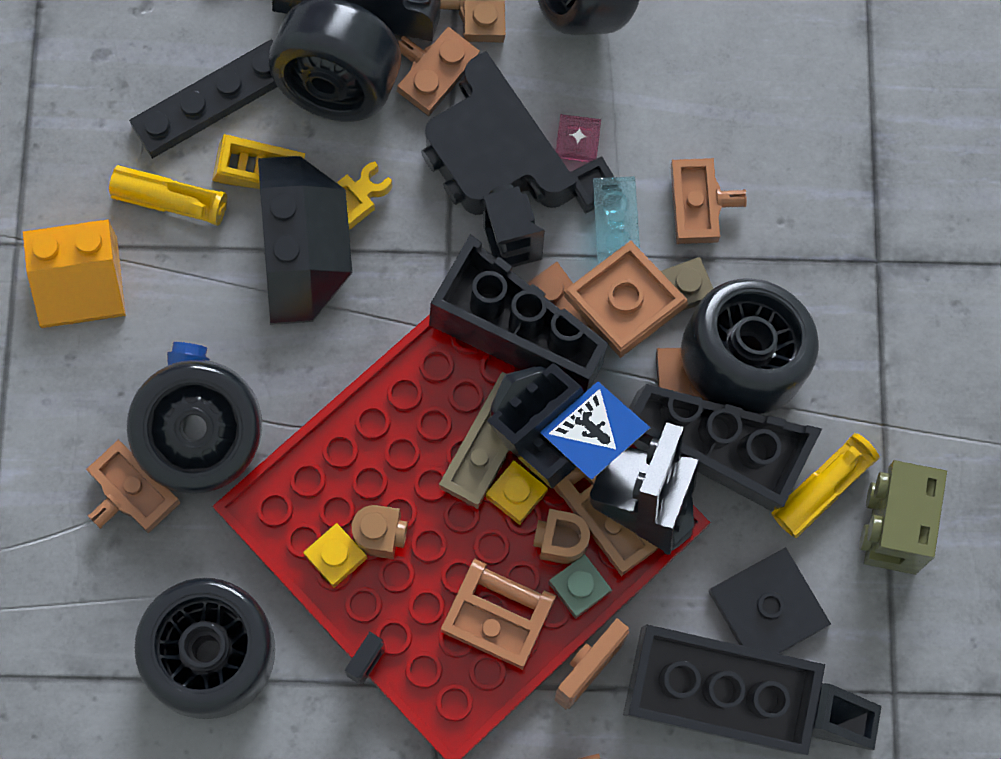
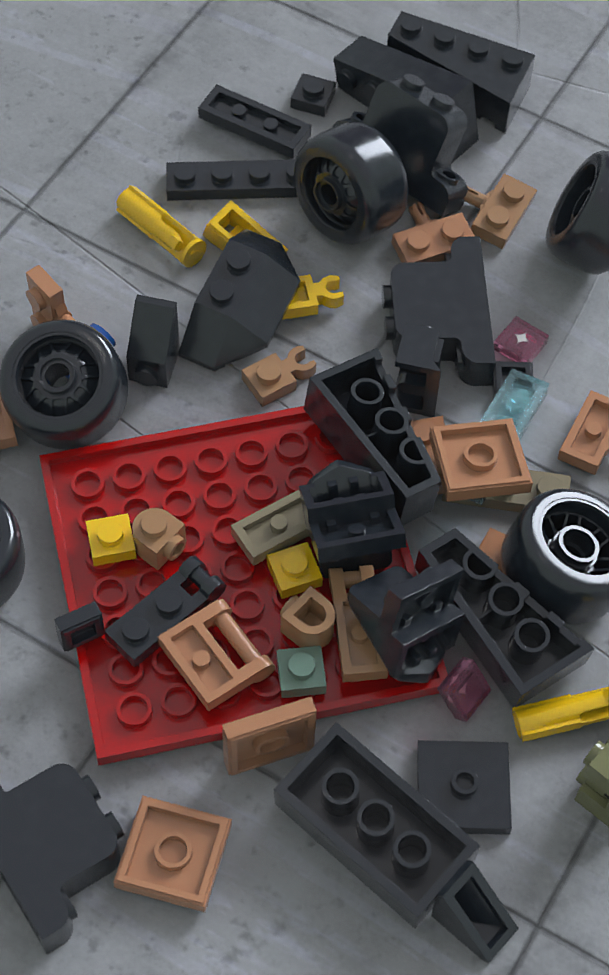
camera: 30 degrees right, 15 degrees down
light orange slope [23,219,126,328] -> none
blue sticker [540,382,650,480] -> none
none -> nougat plate [26,265,76,326]
none -> black plate [104,555,226,667]
none -> black slope [126,294,180,388]
none -> black plate [198,84,312,159]
none -> medium nougat plate [241,346,316,407]
none -> clear pink tile [437,657,492,722]

